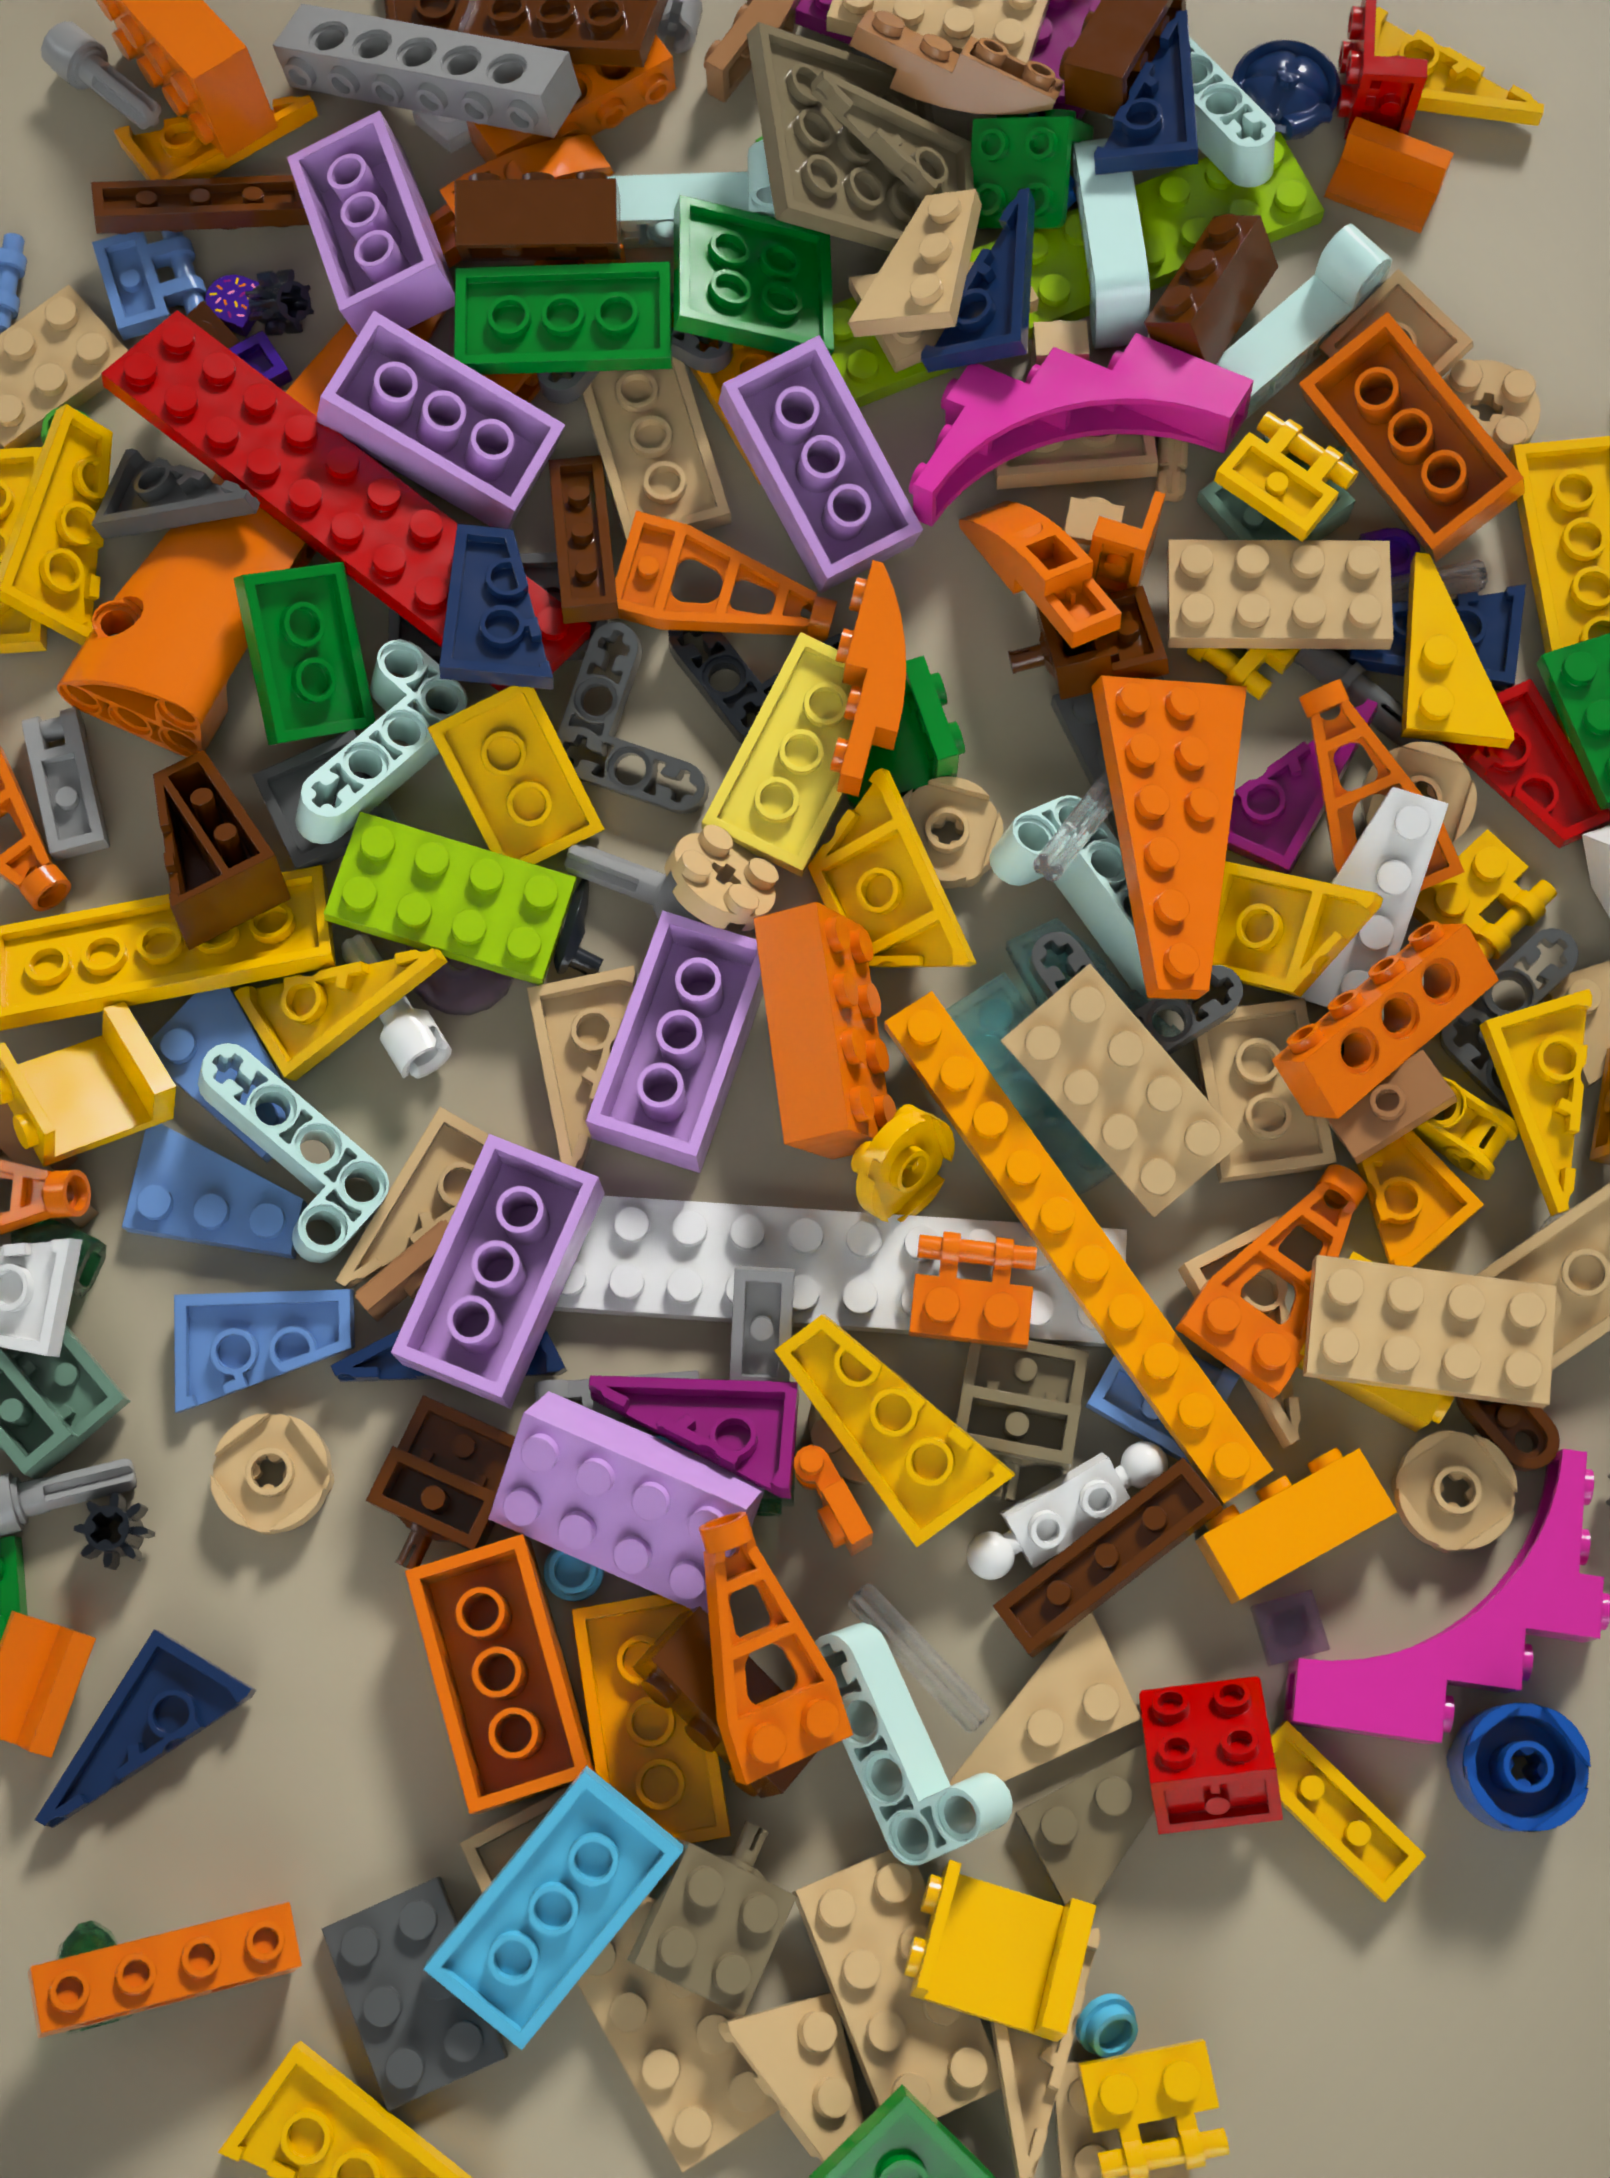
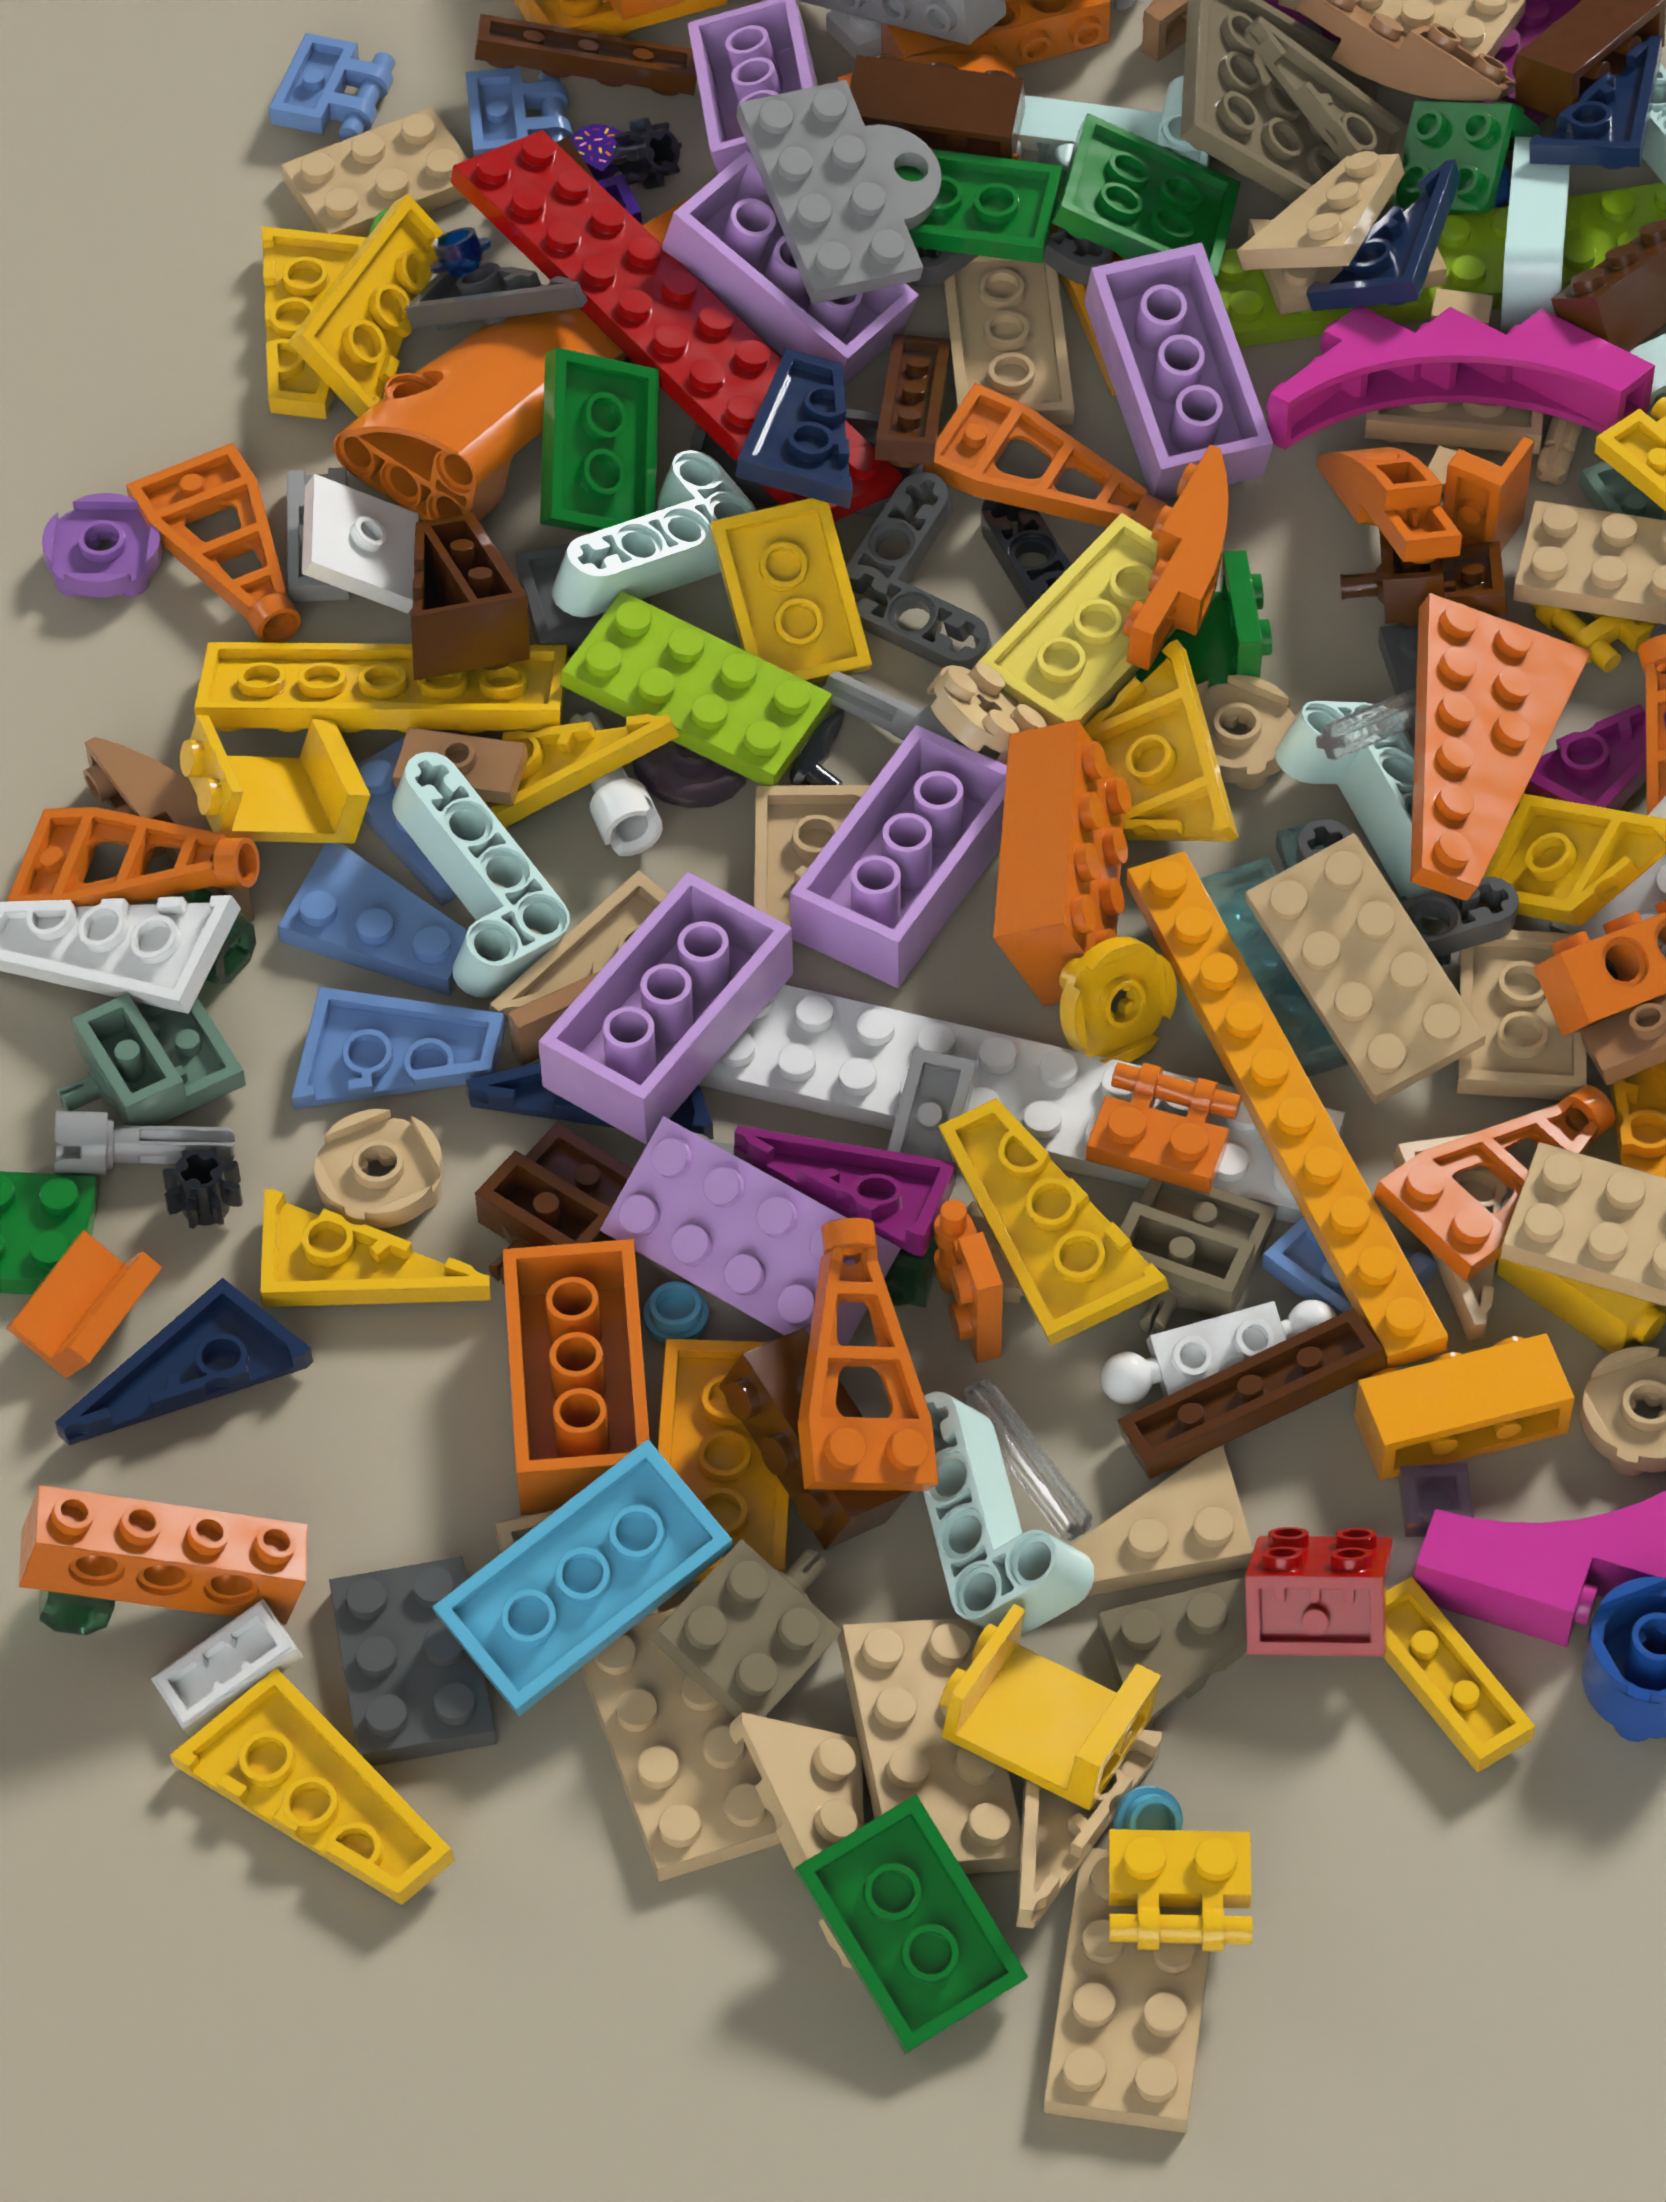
camera: 10 degrees right, 20 degrees down
none -> white plate [151,1599,303,1737]
none -> yellow wing [260,1189,491,1307]
none -> white plate [302,474,419,614]
none -> medium nougat plate [392,727,529,805]
none -> clear blue plate [429,227,492,277]
none -> light grey plate [736,80,941,304]

